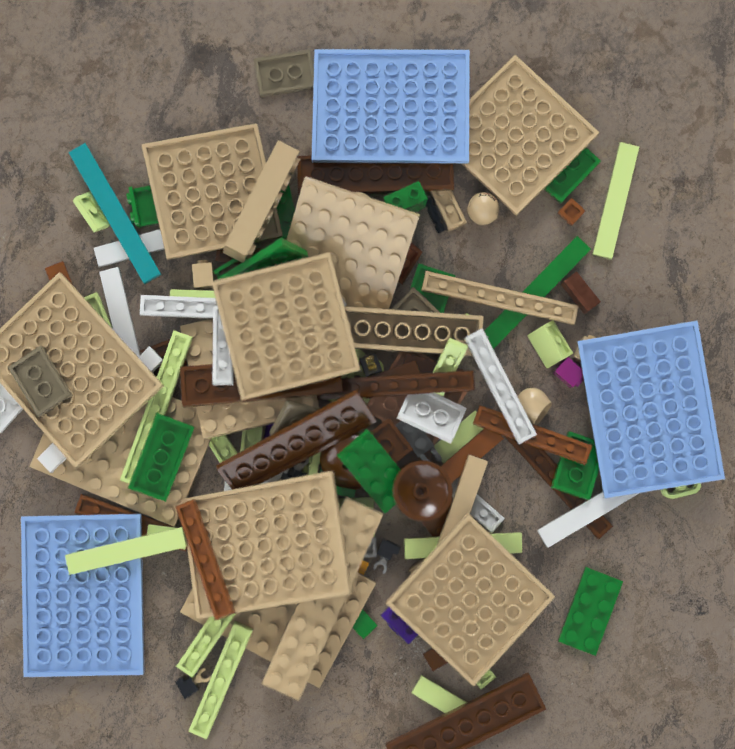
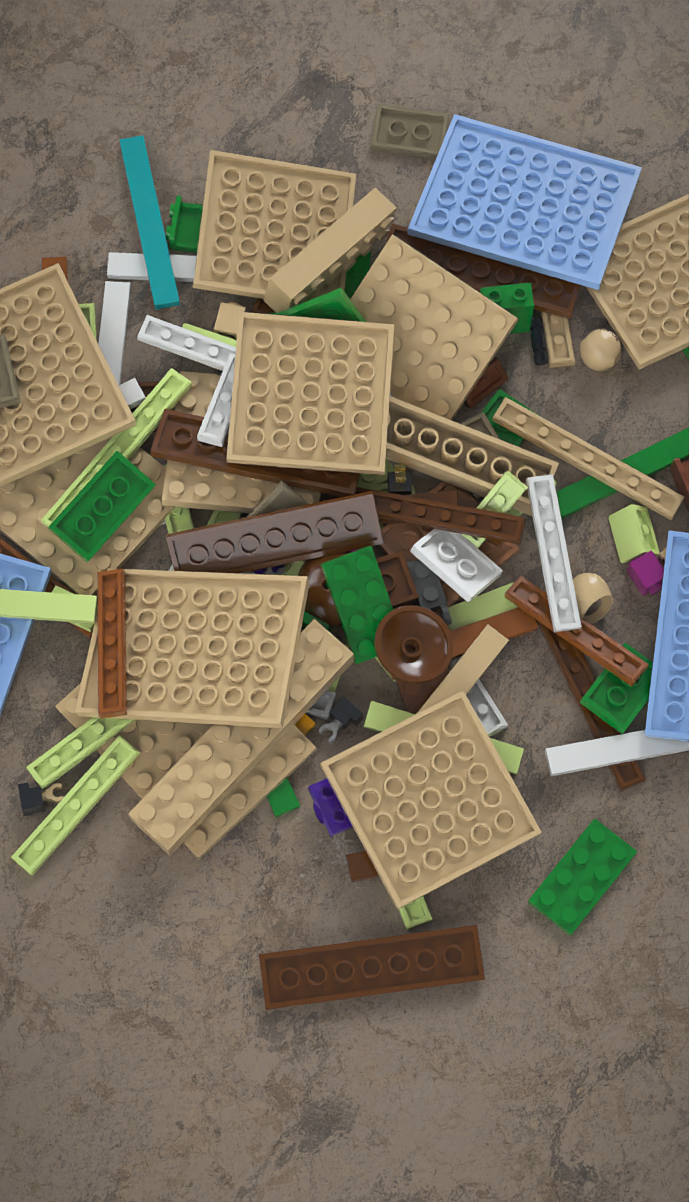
camera: 20 degrees right, 15 degrees down
yellowish green plate [73,192,110,233] -> none
yellowish green tile [412,675,467,713] -> none

